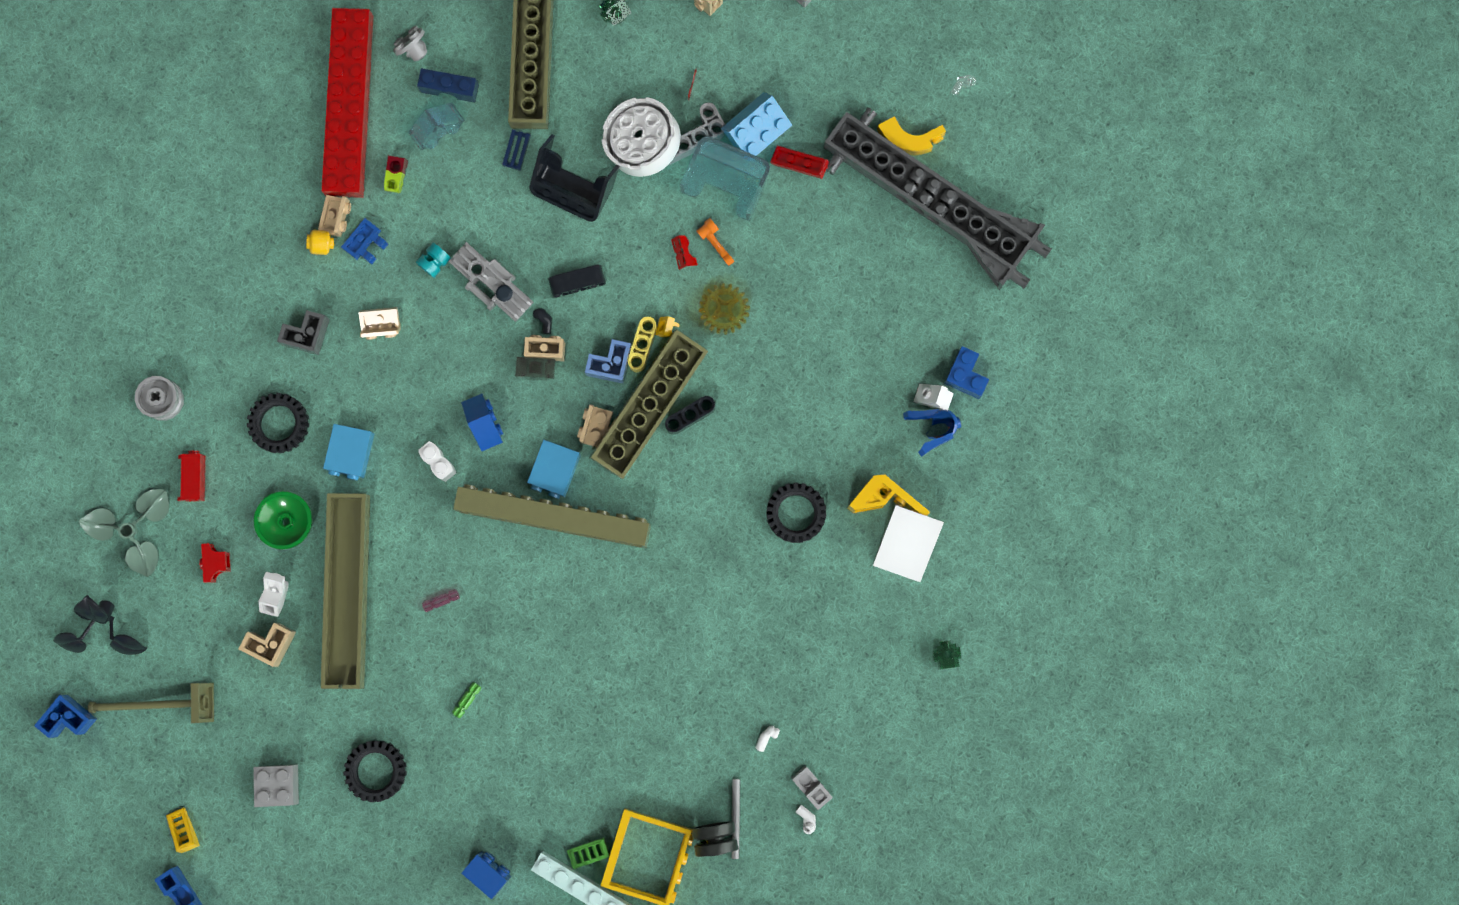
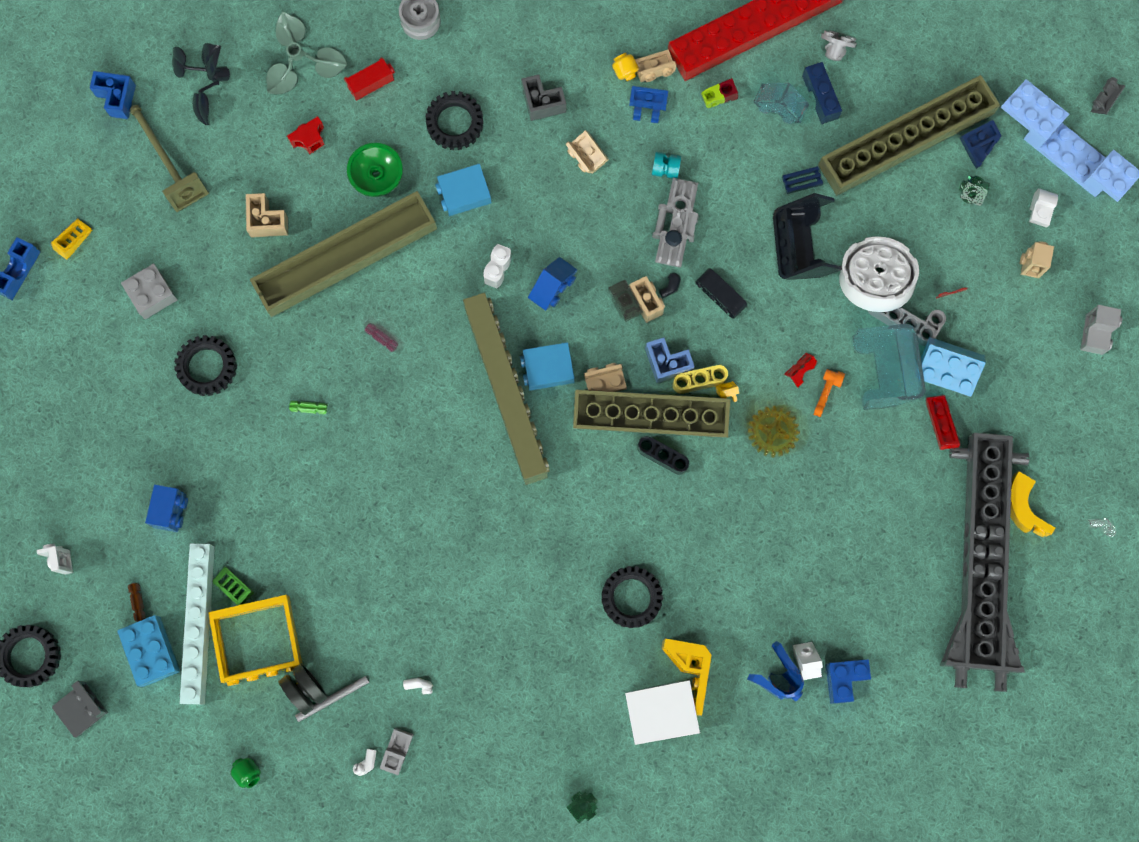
camera: 55 degrees right, 5 degrees down
white brick [259,572,289,617] -> none

